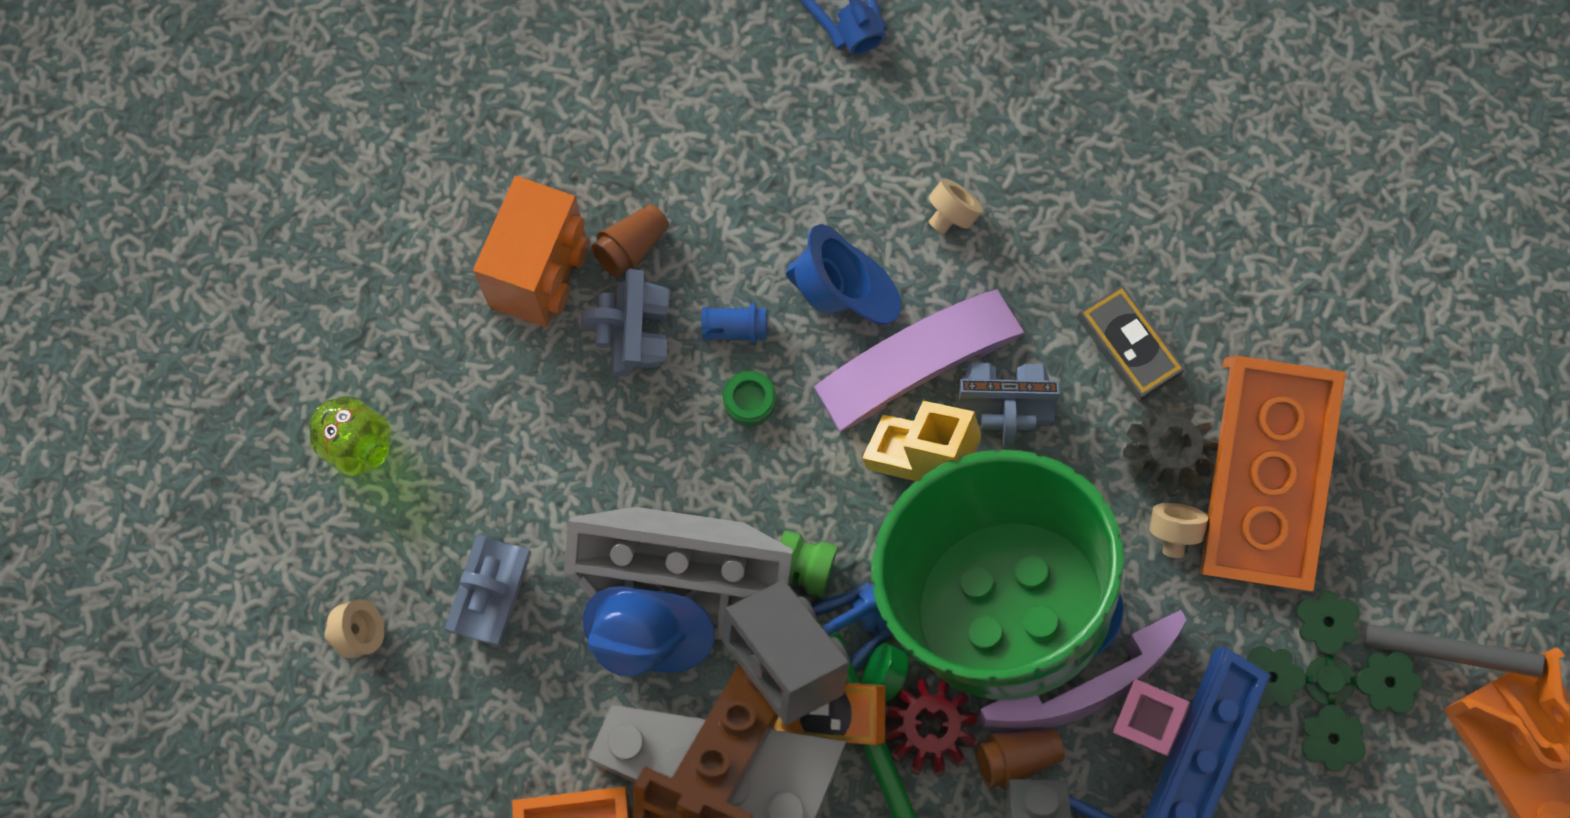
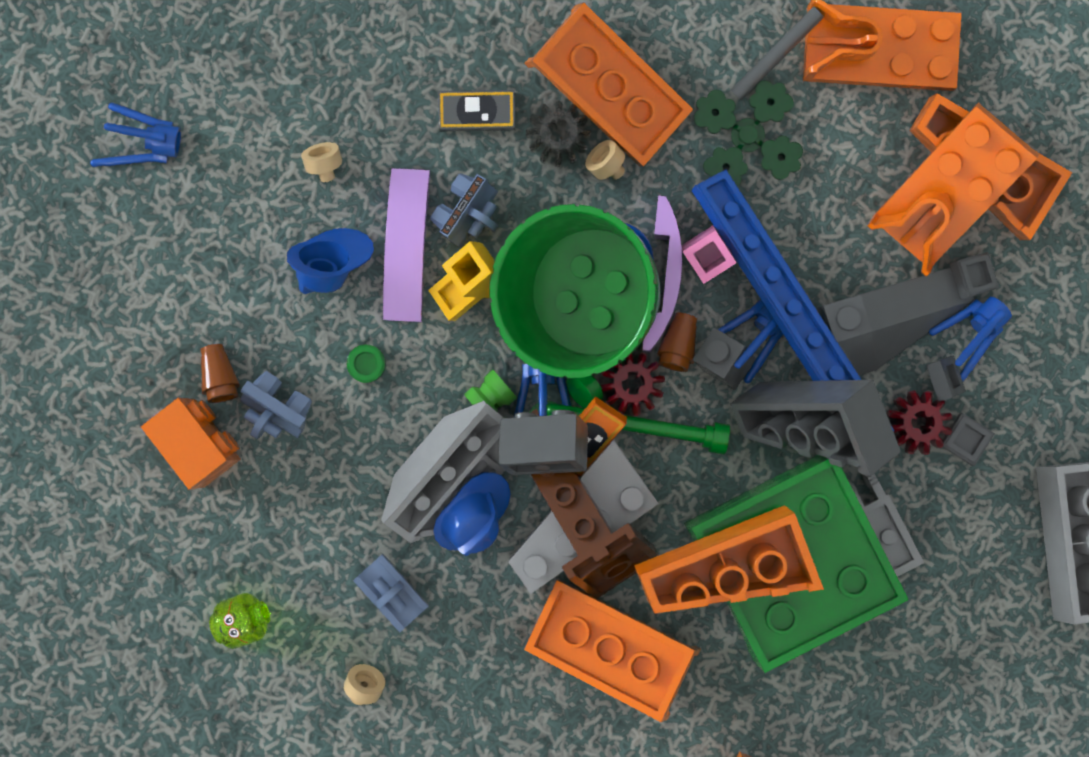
camera: 60 degrees left, 15 degrees up
blue pin [701,303,768,345] -> none

